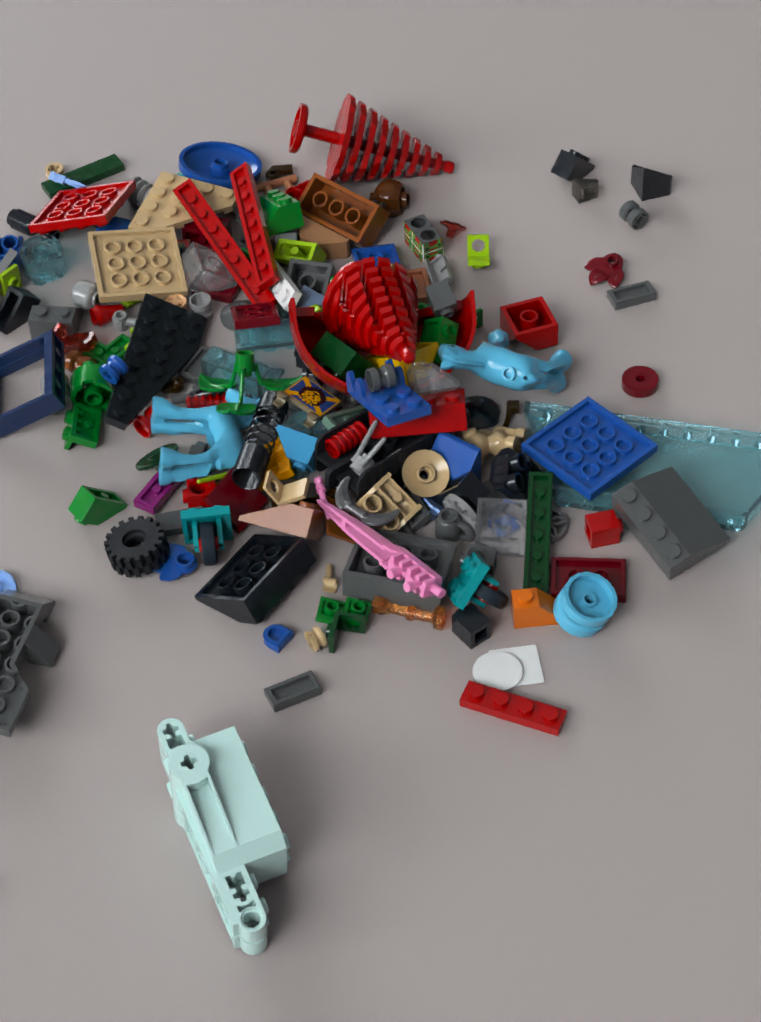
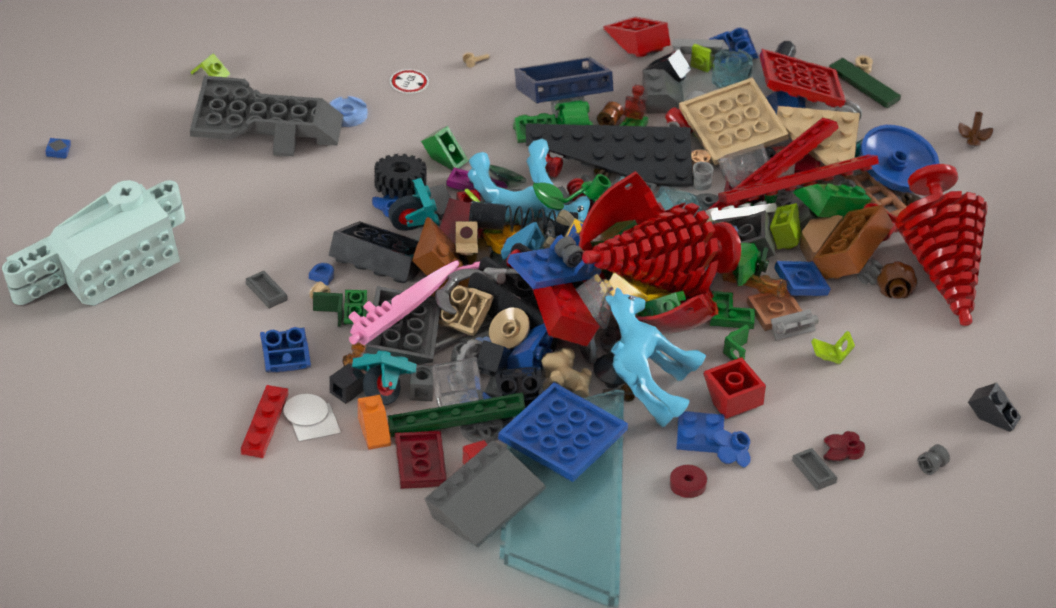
camera: 75 degrees right, 5 degrees down
light blue piece [48,171,87,188] -> none
blue wheel [99,355,129,384] -> none
dark red tile [230,302,281,330] -> none
piece [404,214,444,263] -> none
dark grey brick [425,279,458,318] -> none
clear red plant [440,220,466,238] -> none
medium azure wheel [553,572,618,638] -> none
clear smoke slope [572,178,599,204] -> none
black slope [631,164,672,201] -> none
none -> blue slope [260,327,311,372]
none -> blue plate [676,411,724,453]
none -> blue plate [712,430,751,468]
none -> reddish brown plant [958,111,994,146]

